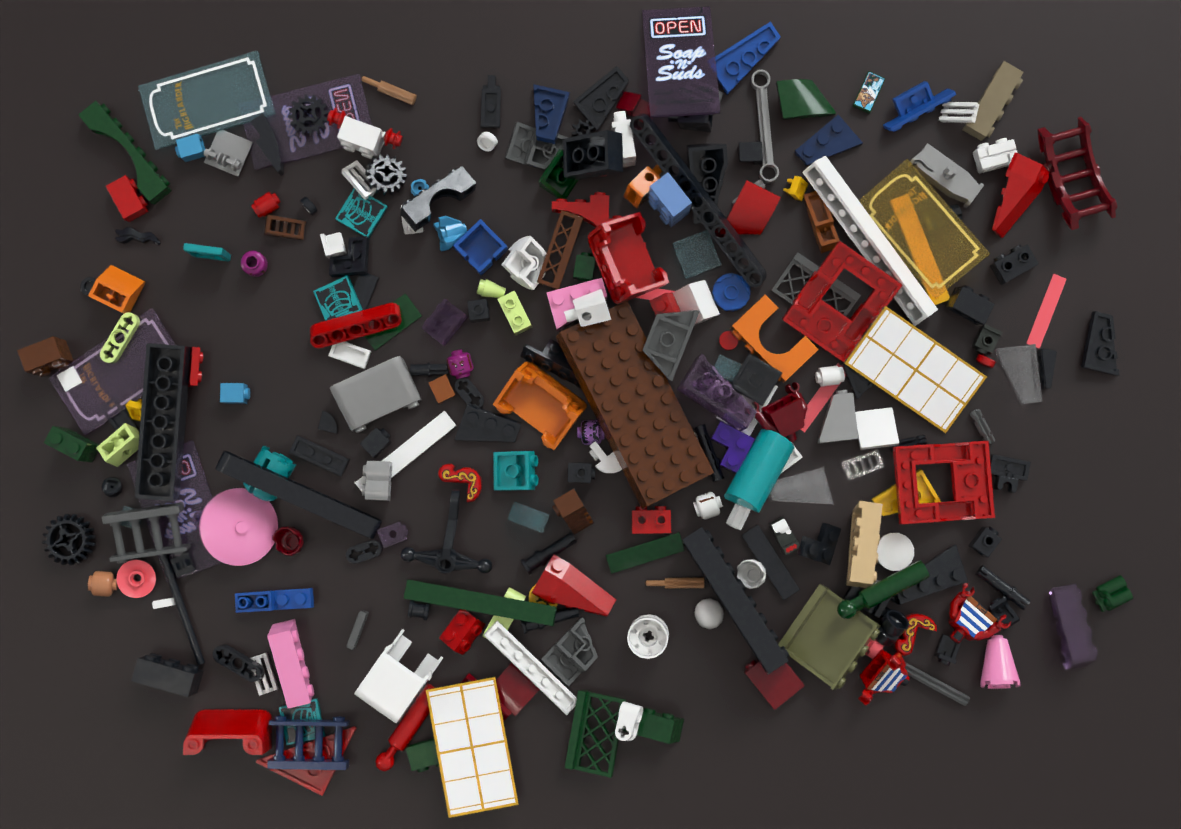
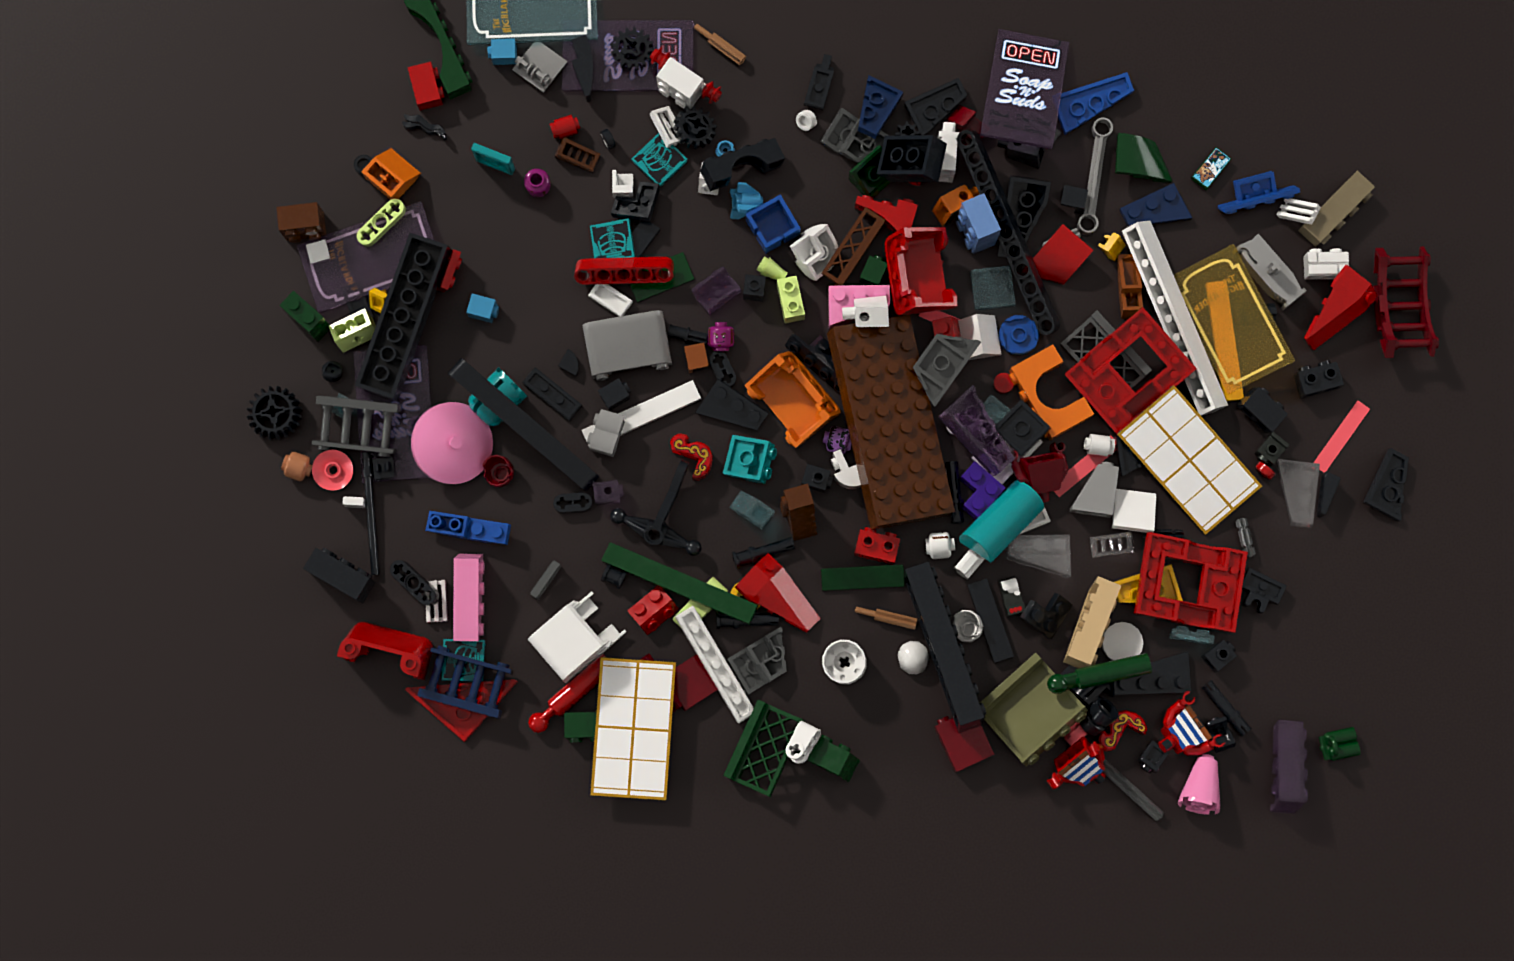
camera: 10 degrees right, 5 degrees down
none -> clear light blue plate [1169,626,1215,645]

